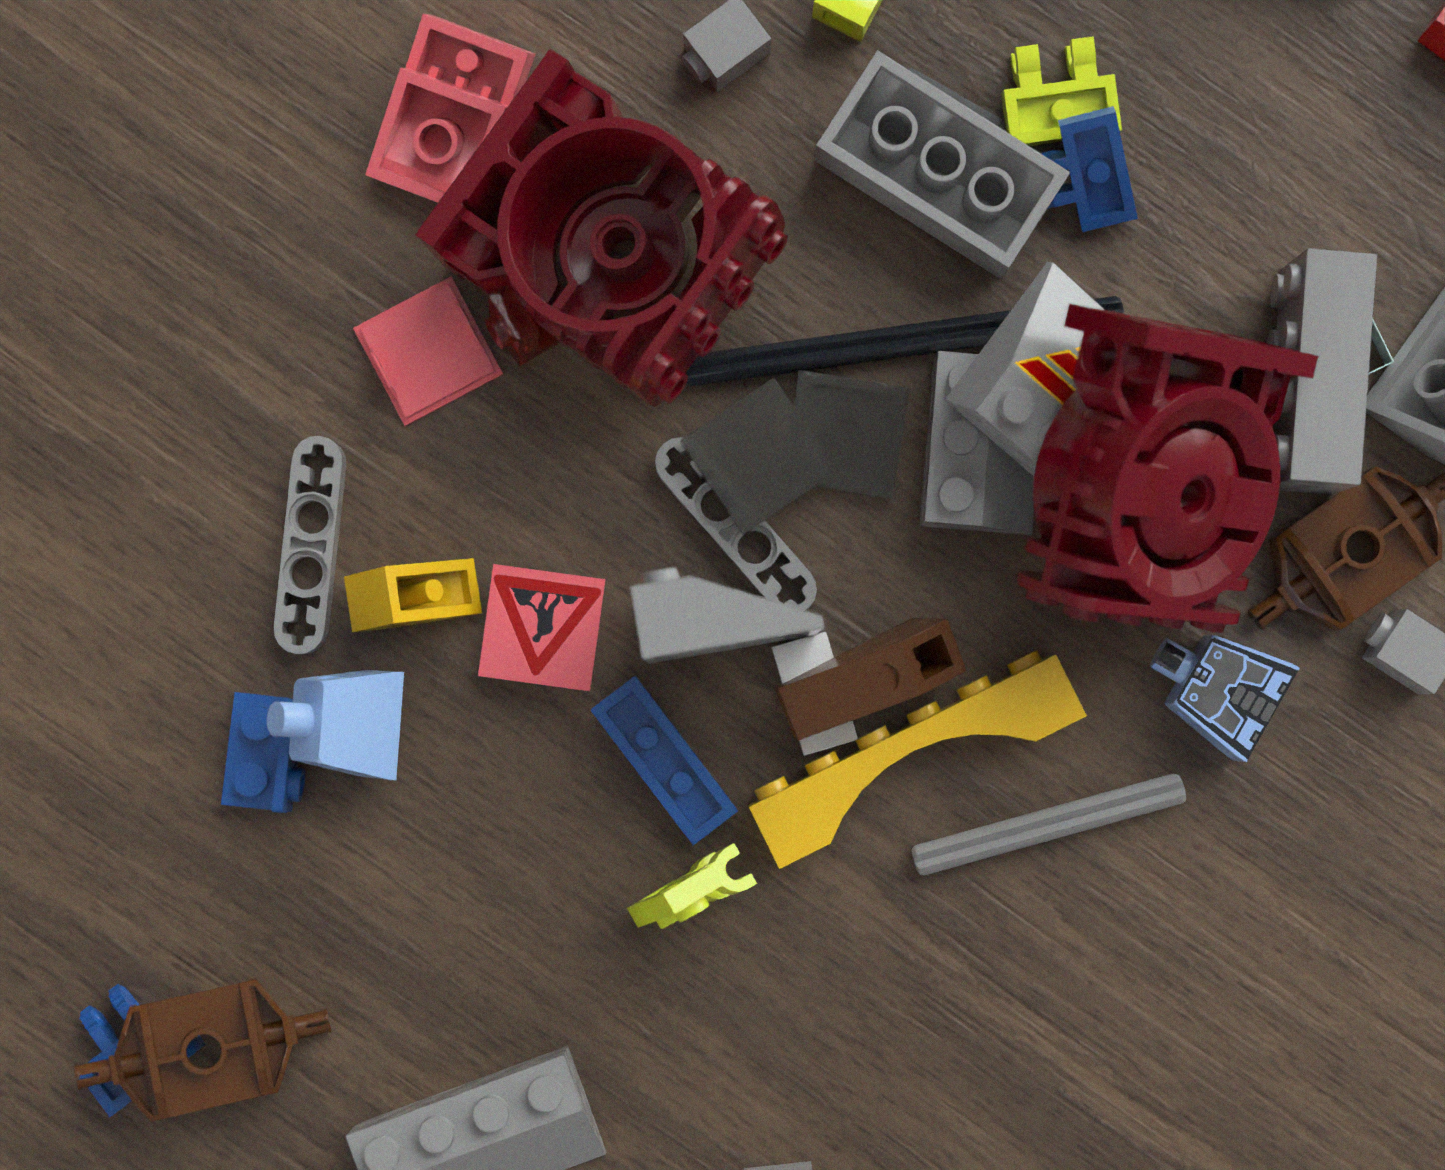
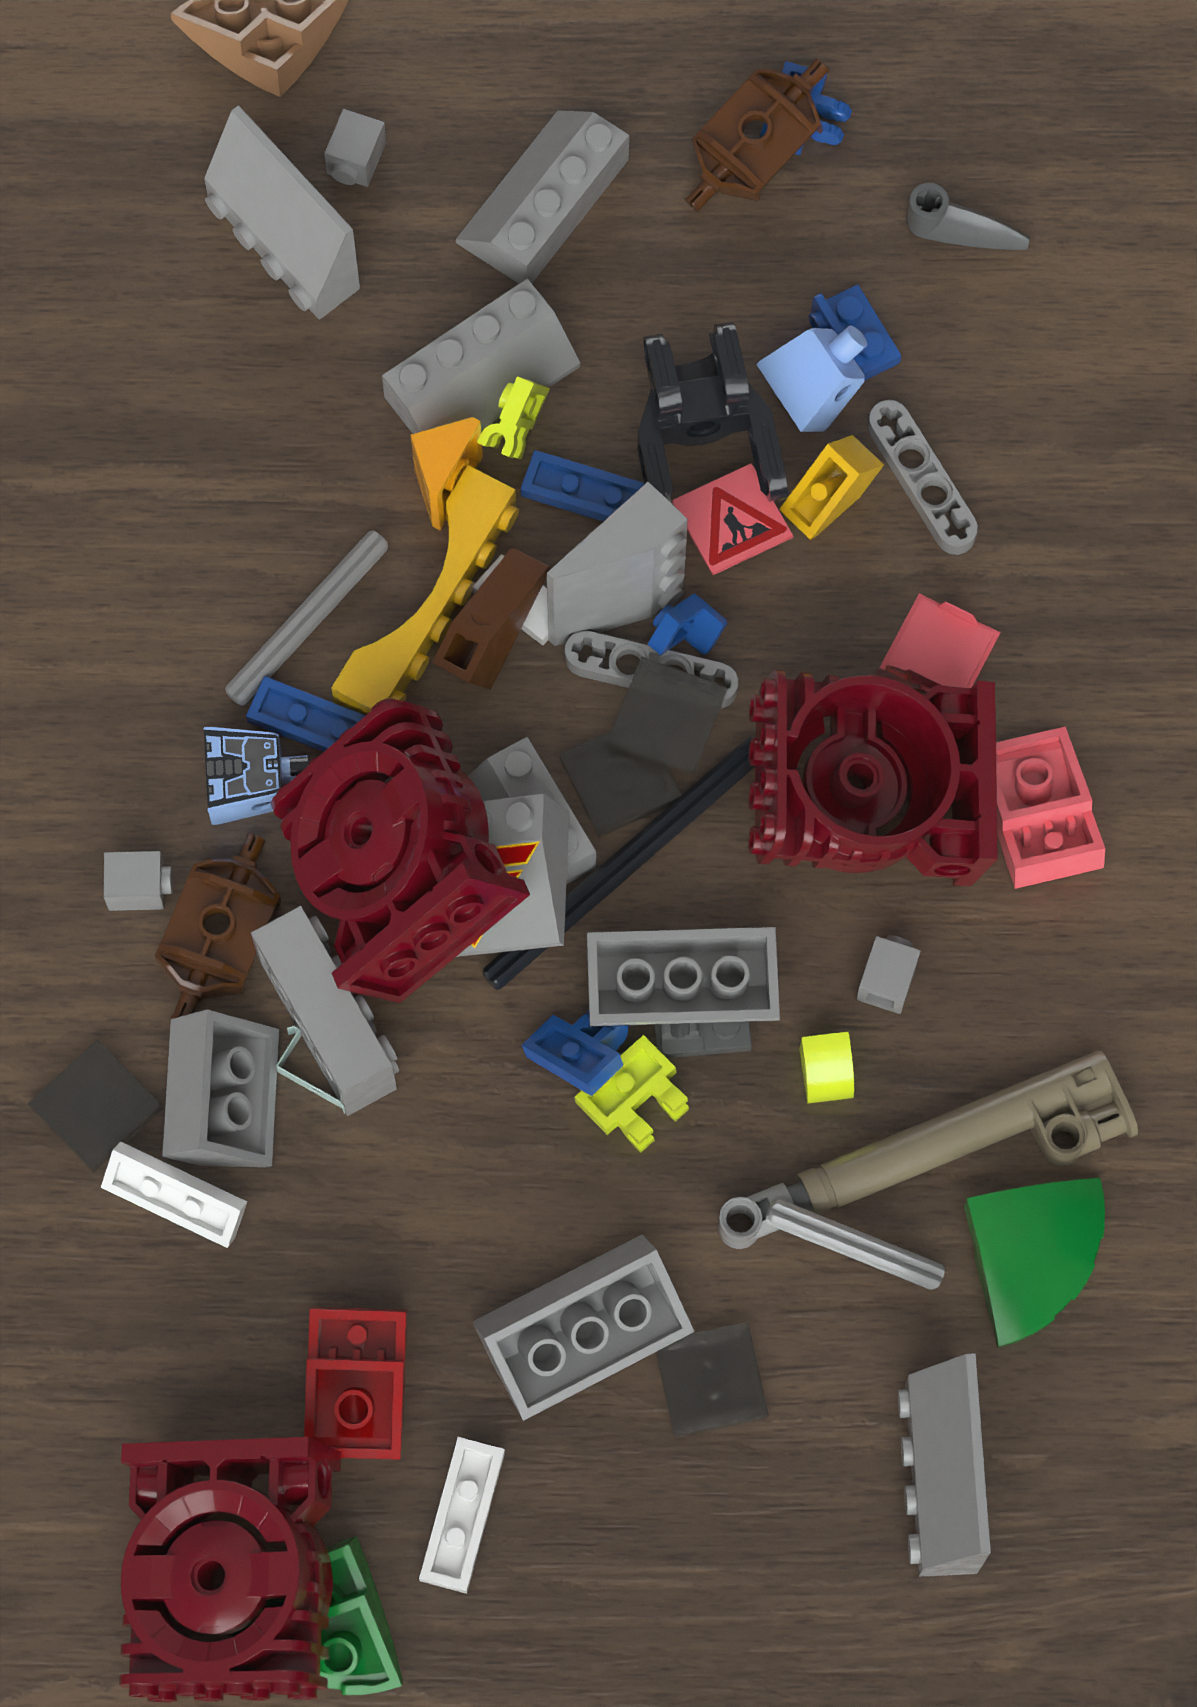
camera: 145 degrees right, 15 degrees down
none -> blue plate [246,676,366,752]
none -> light grey slope [382,278,580,434]
none -> light orange slope [411,417,483,530]
none -> black piece [637,321,788,504]
none -> blue bracket [647,593,727,655]
none -> dark grey piece [906,183,1030,250]

